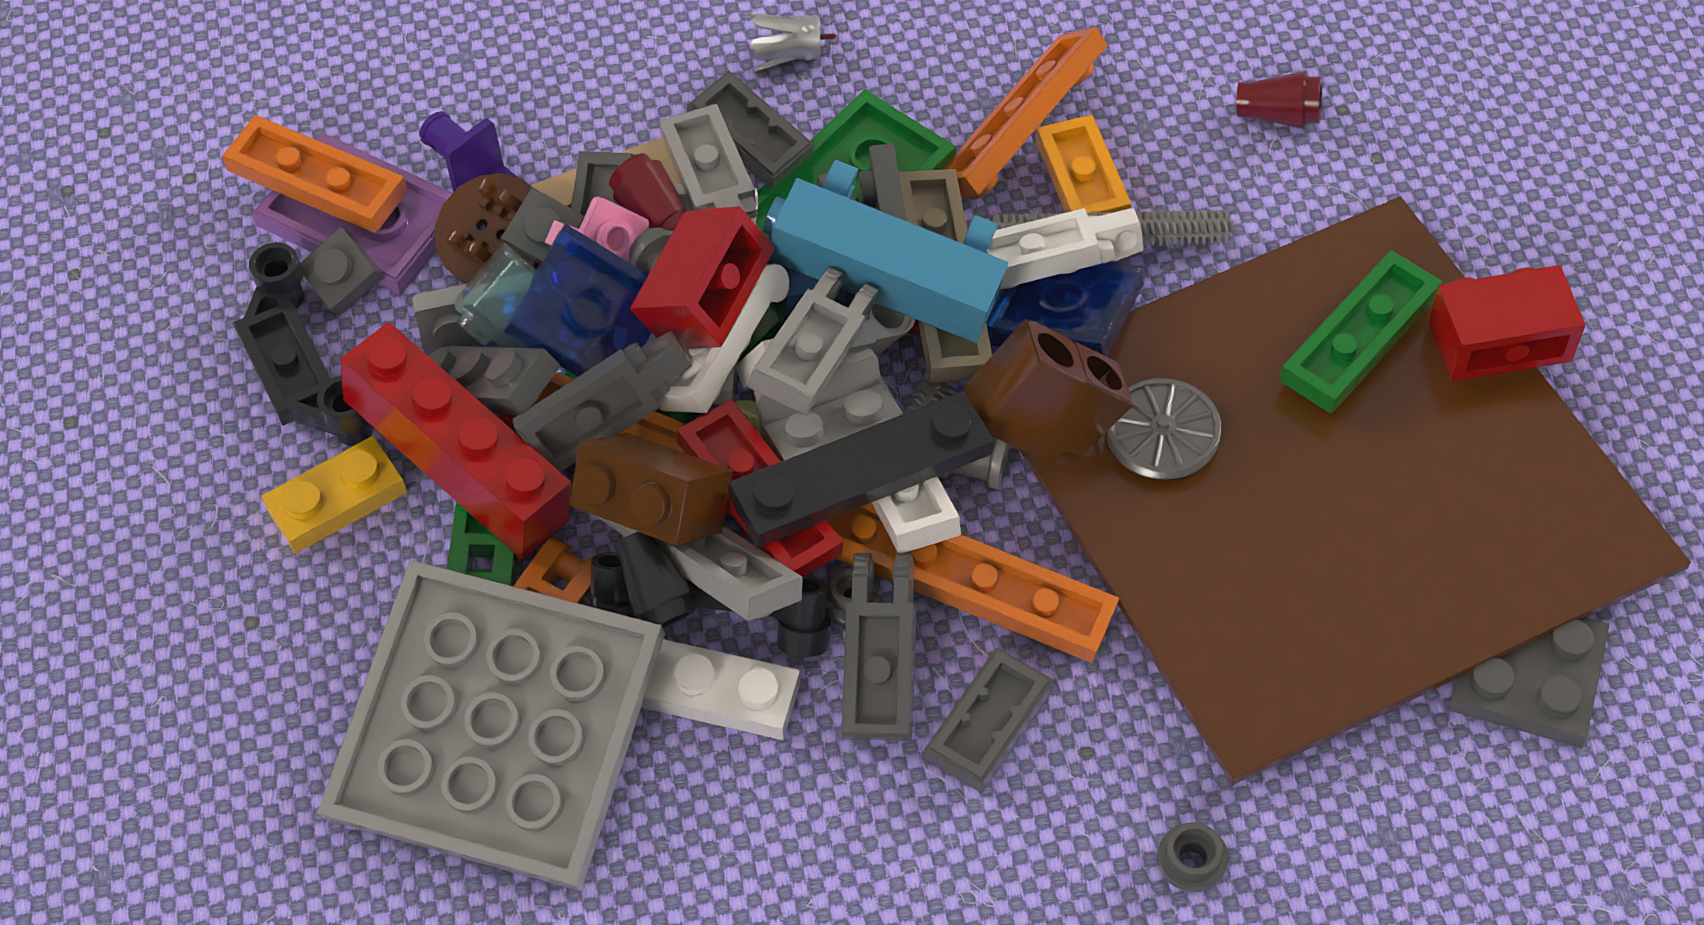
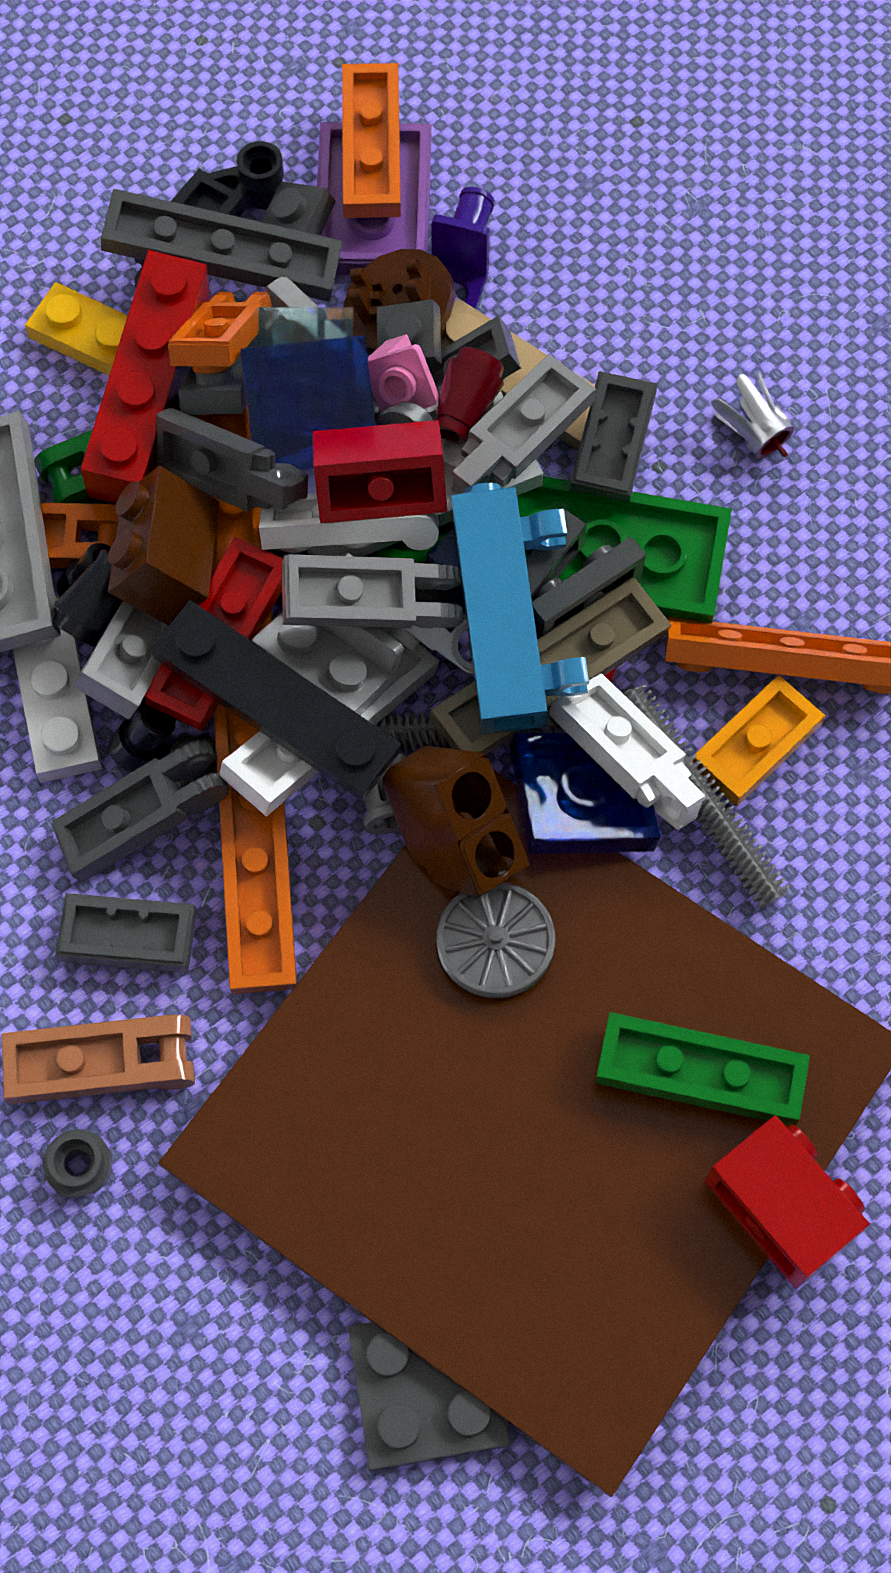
camera: 60 degrees right, 10 degrees up
none -> nougat plate [2,1014,195,1105]
none -> dark grey plate [101,188,342,302]
none -> orange hinge [168,292,272,374]

